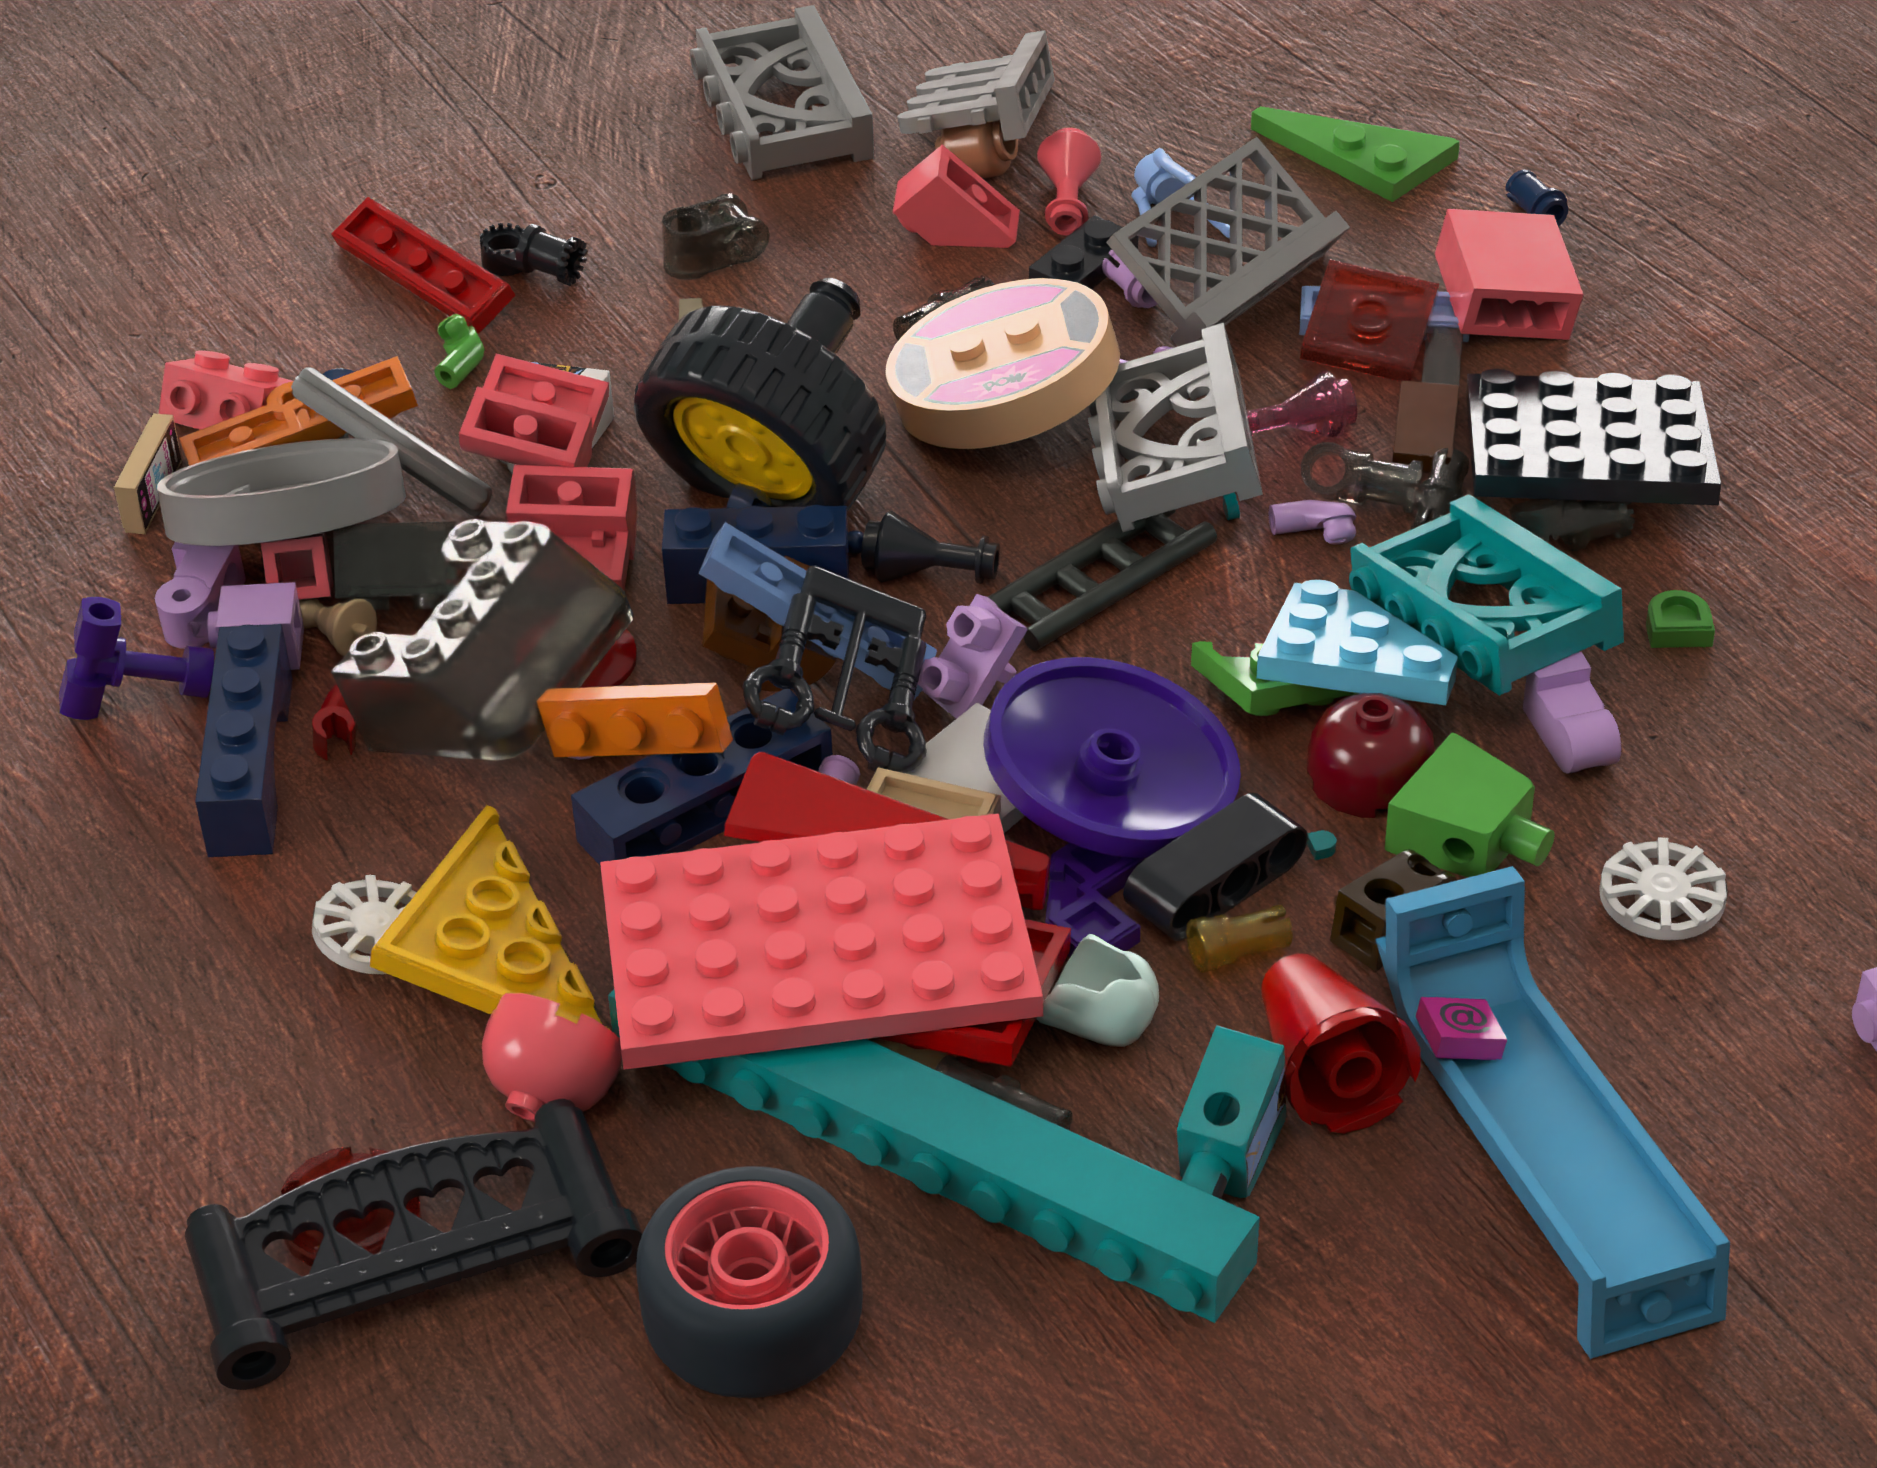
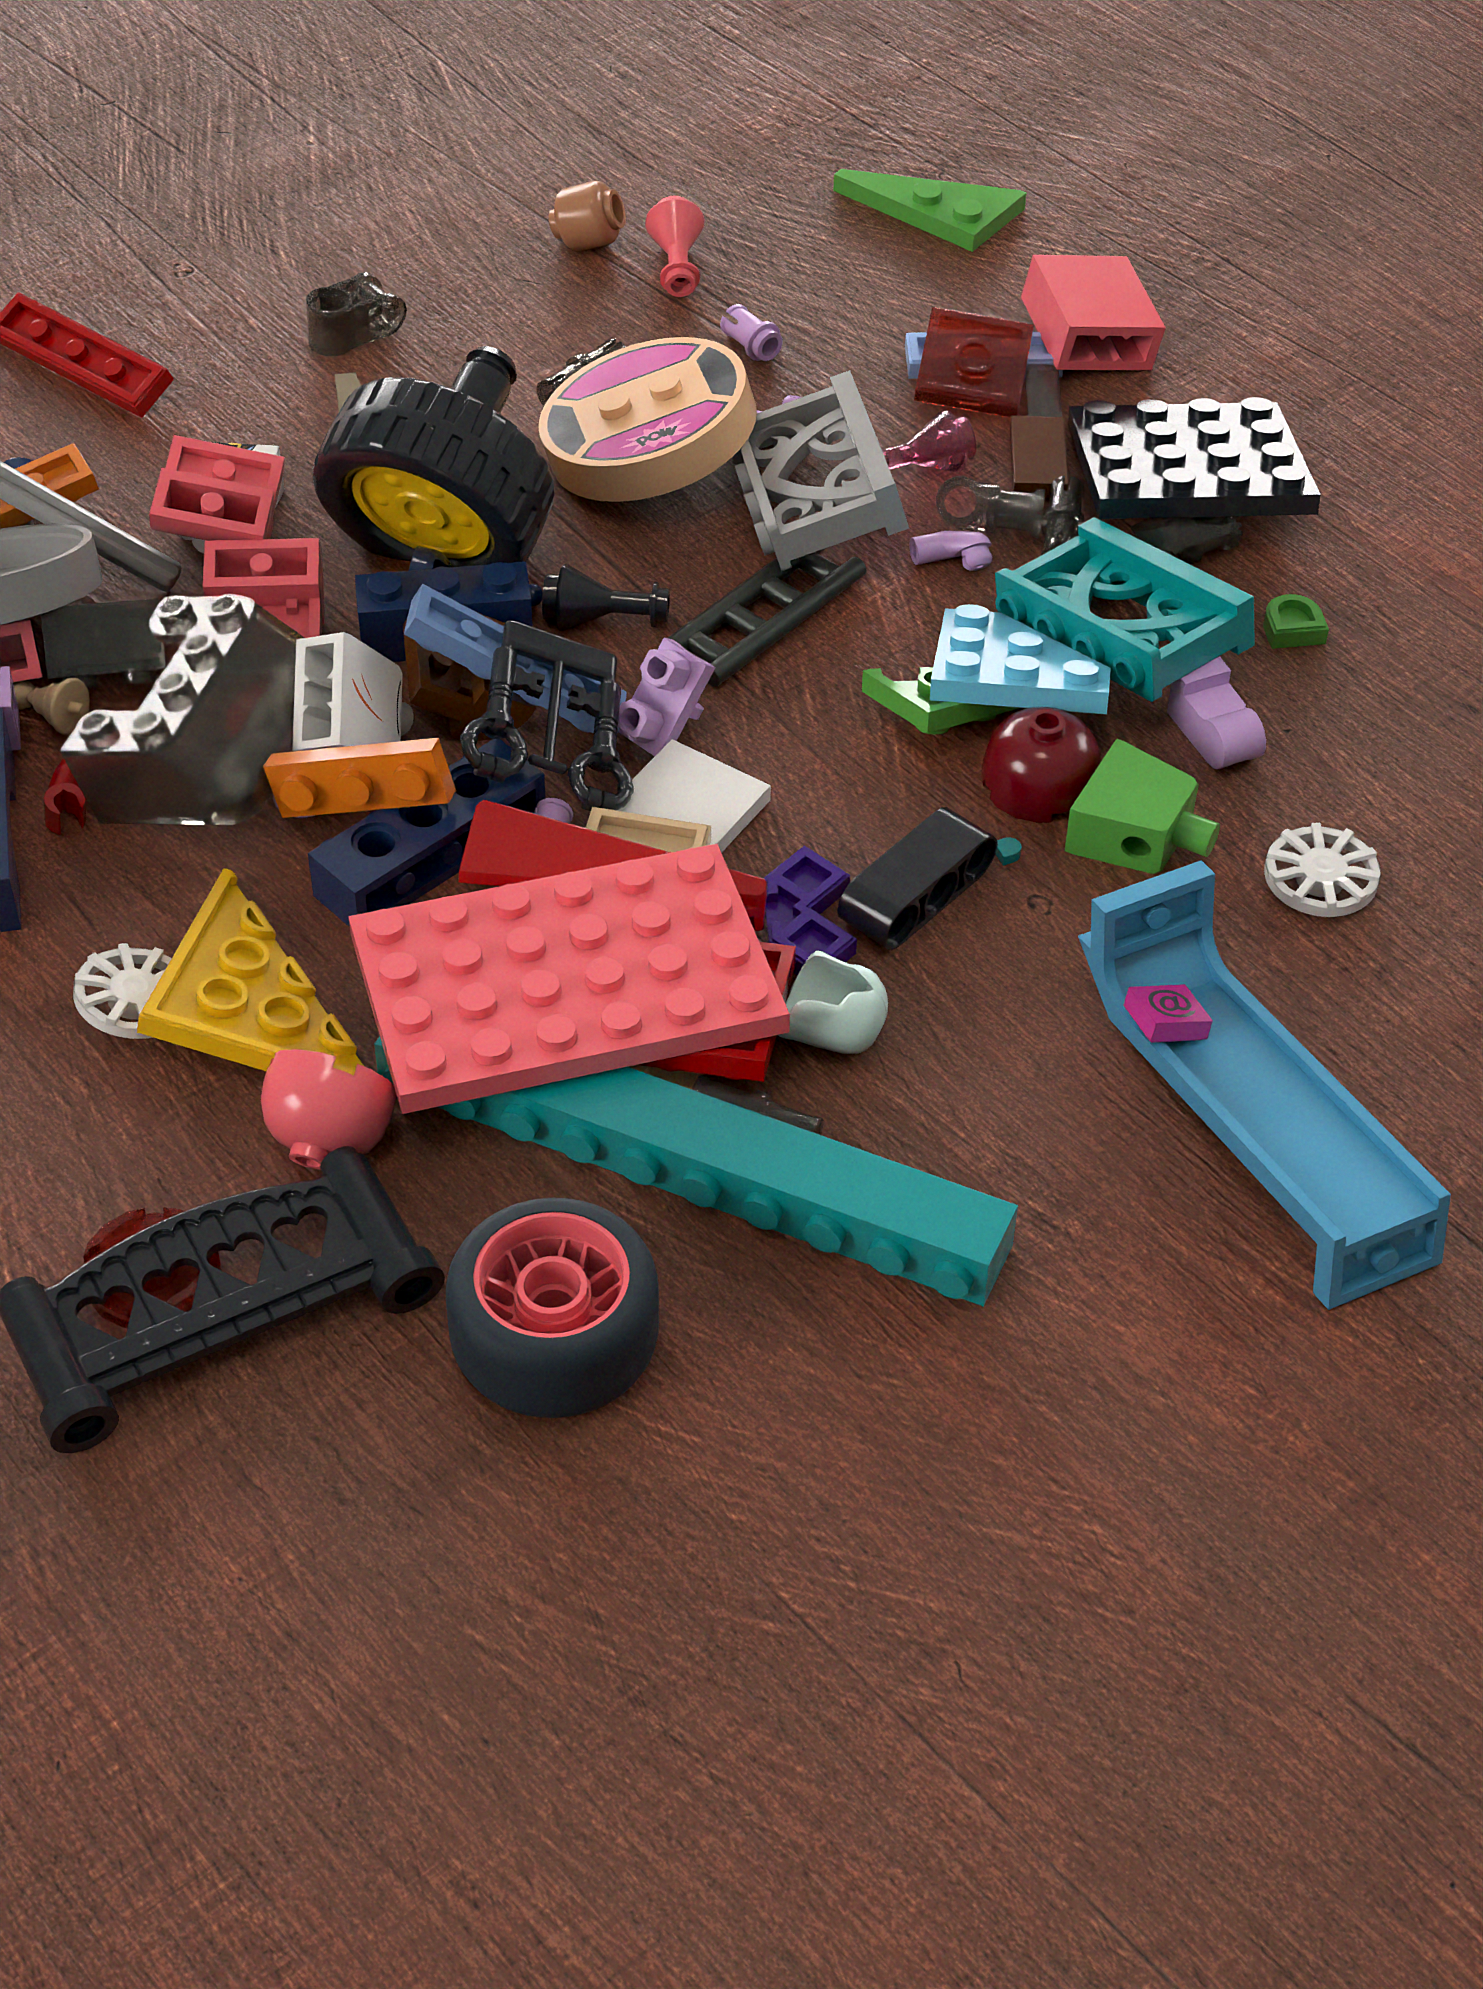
camera: 10 degrees left, 5 degrees up
bright green arm [434,314,485,389] -> none
black connector [480,223,588,286] -> none
light grey fence [690,5,874,180] -> none
coral slope [893,144,1020,248] -> none
light grey fence [897,30,1055,141] -> none
dark purple dish [983,657,1241,858] -> none
black plate [1029,215,1139,289] -> none
light grey fence [1106,137,1350,347] -> none
light blue plant [1131,148,1230,247] -> none
teal torso [1177,1025,1287,1199] -> none
clear yellow pin [1186,905,1293,973] -> none
teal piece [1222,492,1240,520] -> none
red cone [1261,954,1421,1133] -> none
dark brown leg [1330,849,1457,972] -> none
dark blue pin [1505,169,1568,226] -> none
none -> white torso [292,632,414,751]

